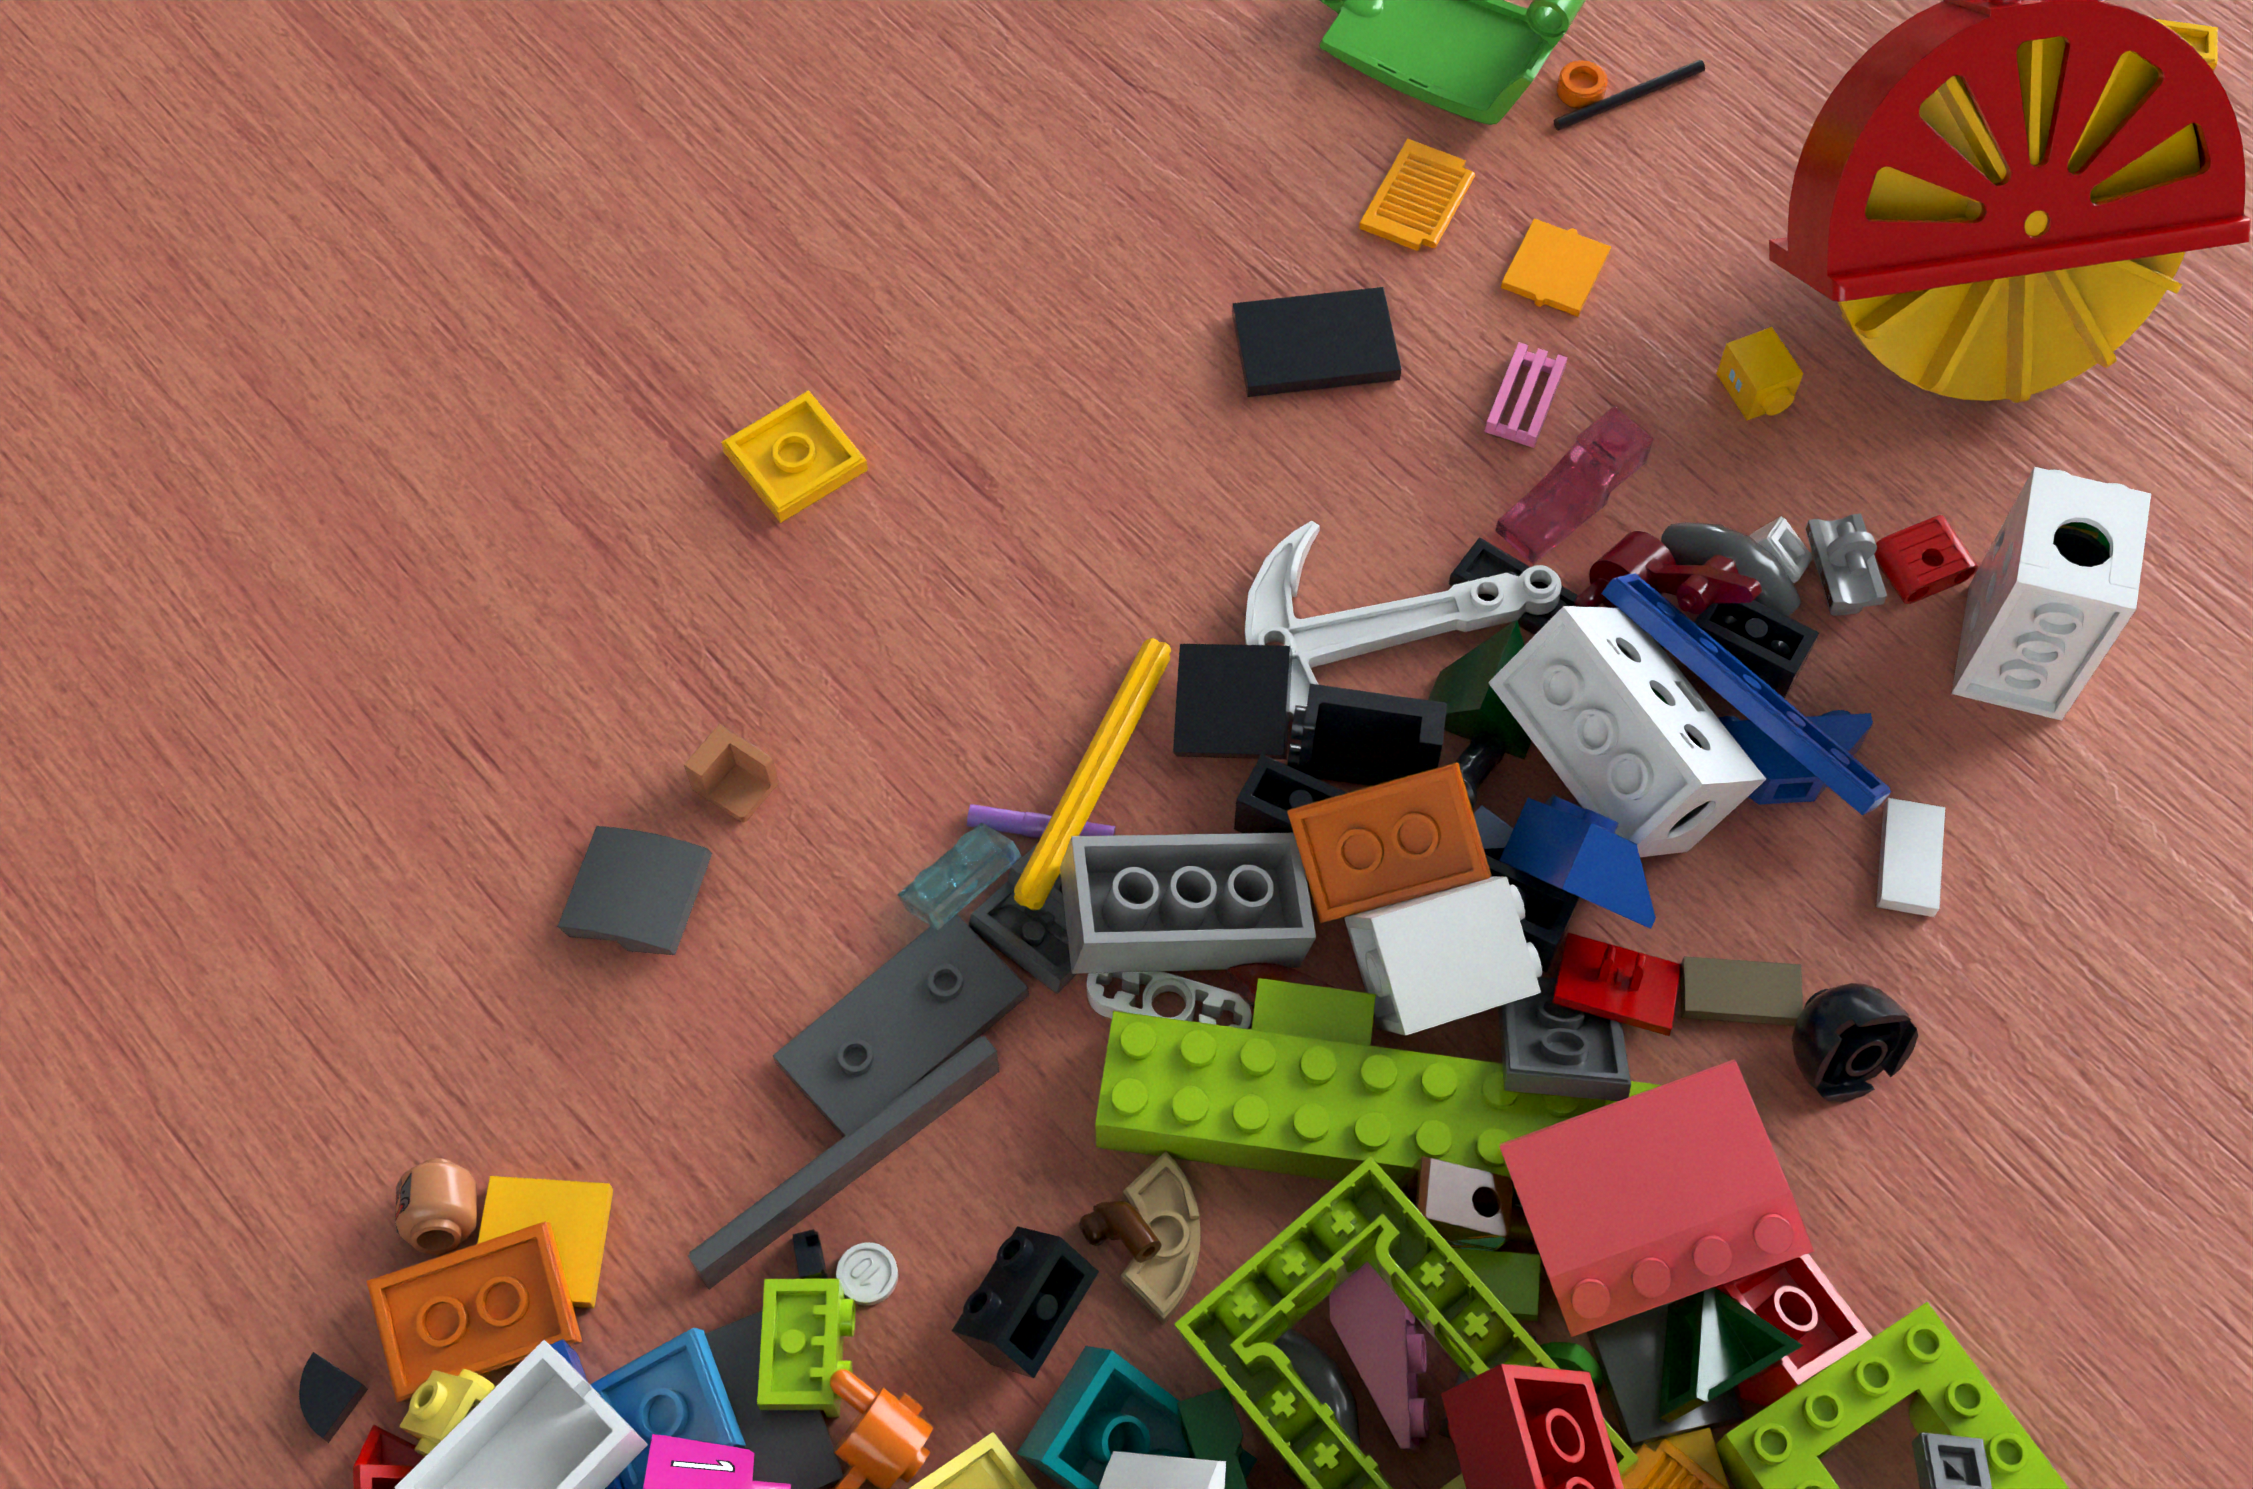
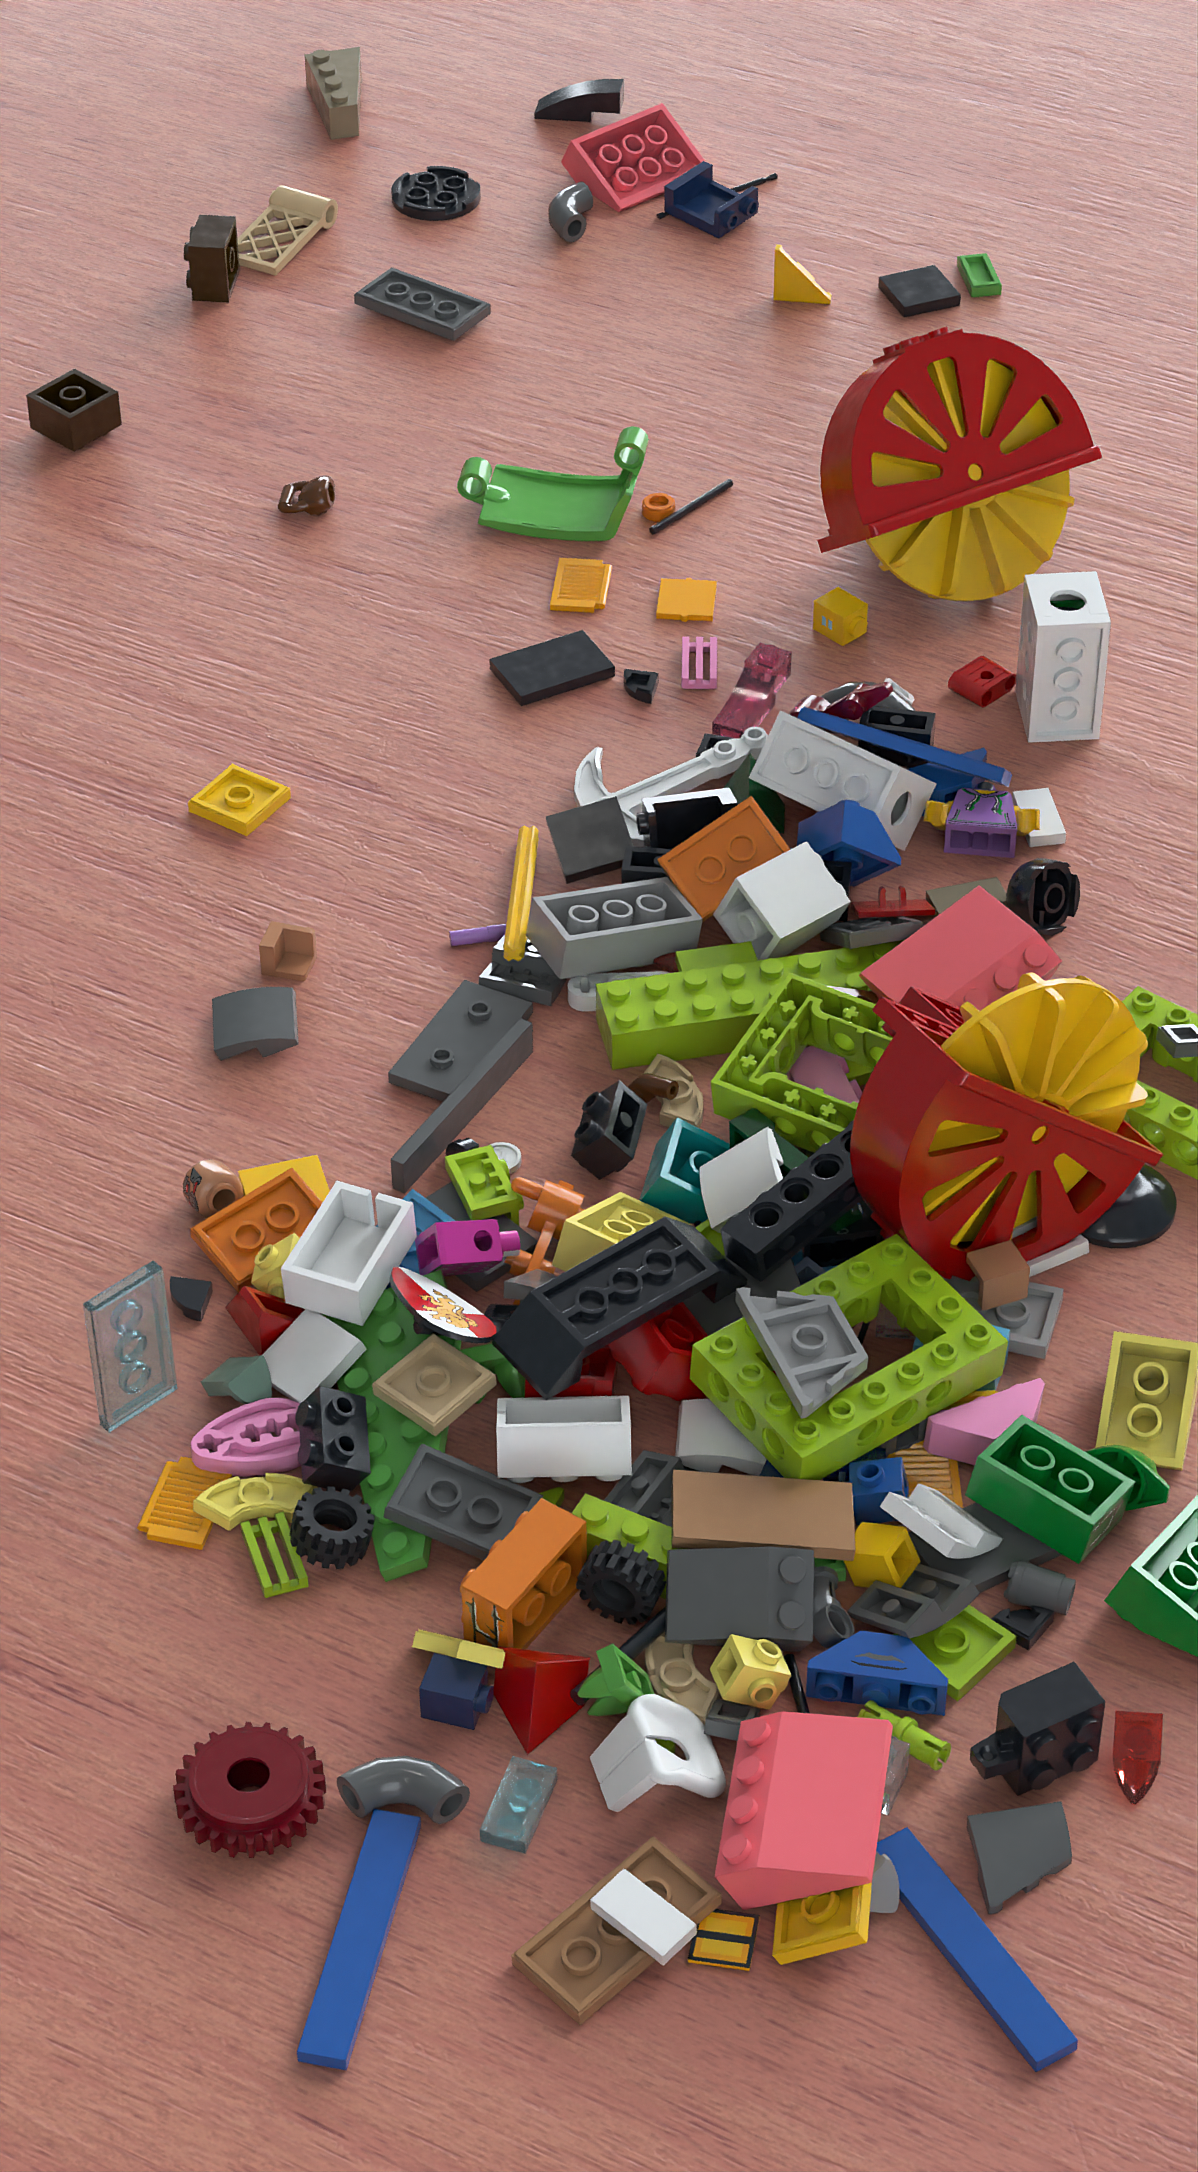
camera: 20 degrees left, 20 degrees down
clear light blue plate [898,822,1022,930] -> none
light grey hips [1805,513,1887,616] -> none
none -> black tile [624,669,659,704]
none -> medium lavender torso [923,782,1040,858]

